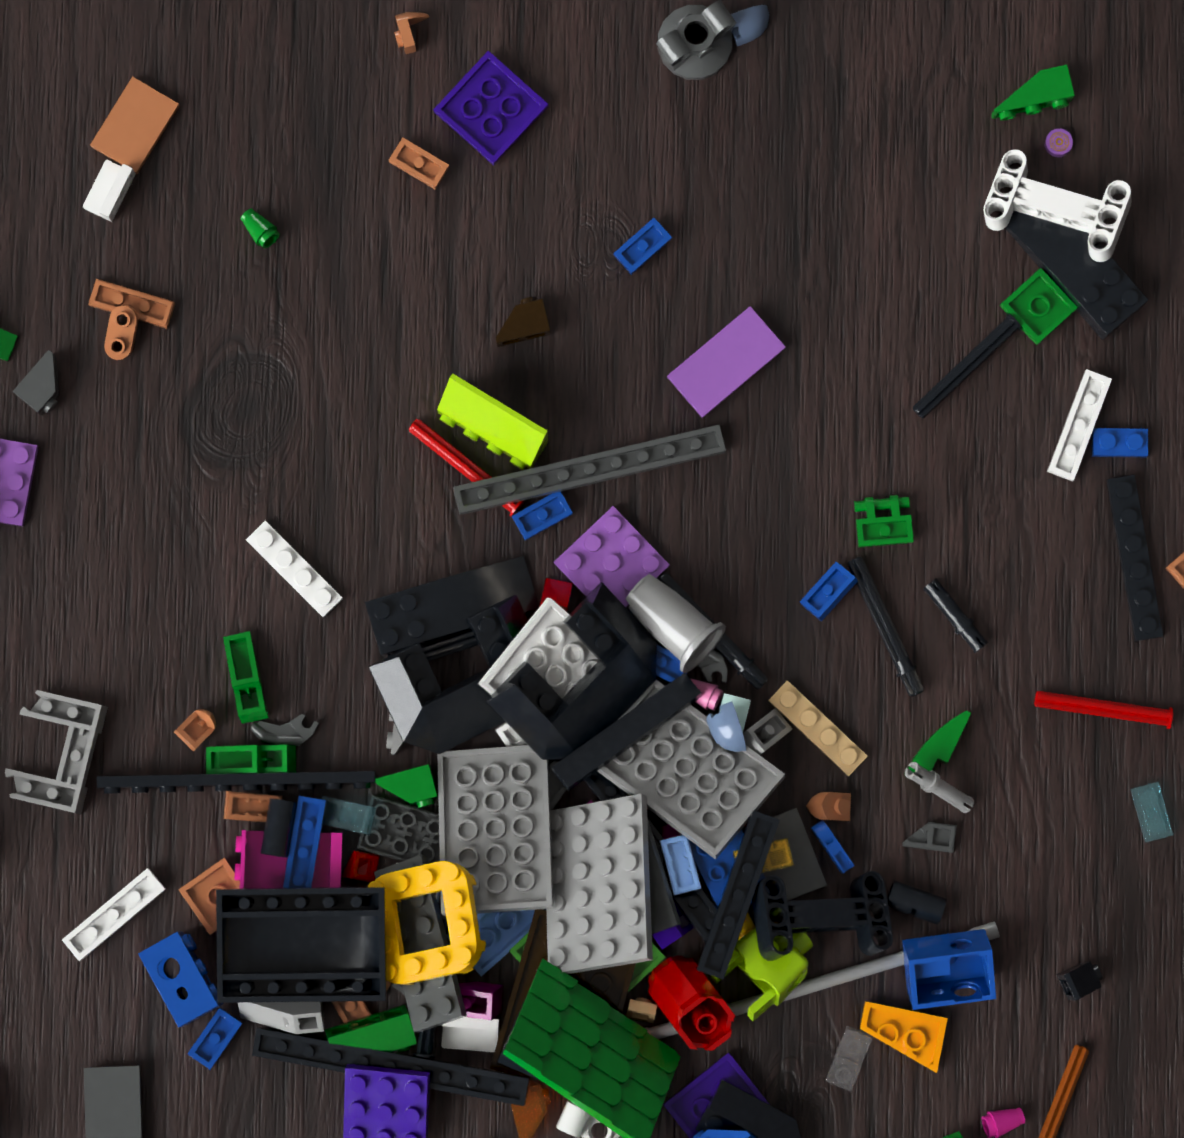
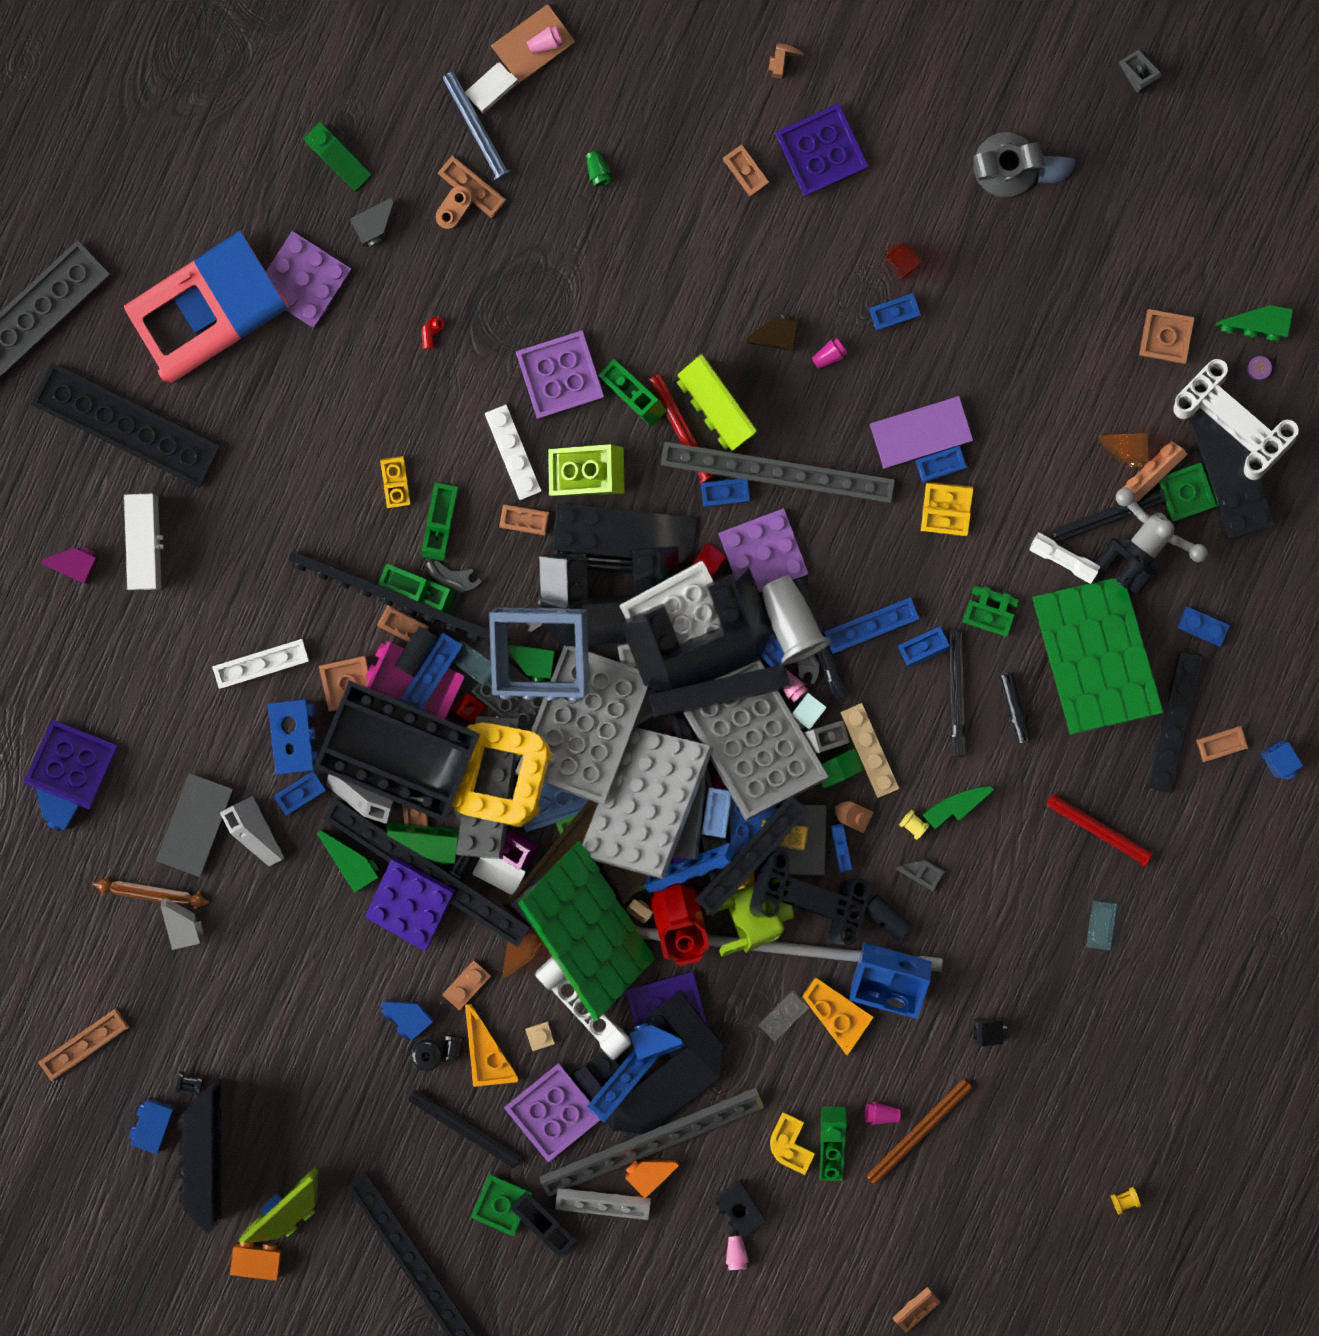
camera: 25 degrees right, 5 degrees up
light grey wedge [5,690,108,814] -> none
nougat plate [174,709,216,751] -> none
sand blue brick [706,701,746,752] -> none
light grey pin [905,762,974,813] -> none
white plate [1047,369,1112,482] -> none
none -> light grey slope [220,796,284,866]
none -> green slope [317,830,380,893]
none -> yellow slope [380,456,410,508]
none -> red arm [422,317,445,349]
none -> sand blue axle [443,72,511,181]
none -> sand blue piece [489,607,590,701]
none -> nougat plate [499,504,549,536]
none -> medium lavender plate [516,330,604,419]
none -> bright pink cone [527,26,563,54]
none -> lime slope [548,445,624,496]
none -> green slope [598,359,667,427]
none -> blue plate [645,843,734,893]
none -> dark pink cone [812,338,848,369]
none -> green slope [820,748,865,789]
none -> blue plate [824,597,919,654]
none -> clear red slope [884,242,922,281]
none -> light yellow bush [899,809,930,840]
none -> blue plate [915,445,967,483]
none -> yellow slope [921,481,973,536]
none -> white axle [1029,532,1100,584]
none -> green piece [1032,577,1163,734]
none -> wheel [1095,488,1208,595]
none -> clear orange slope [1098,433,1149,468]
none -> nougat plate [1123,441,1187,503]
none -> nougat plate [1139,309,1194,364]

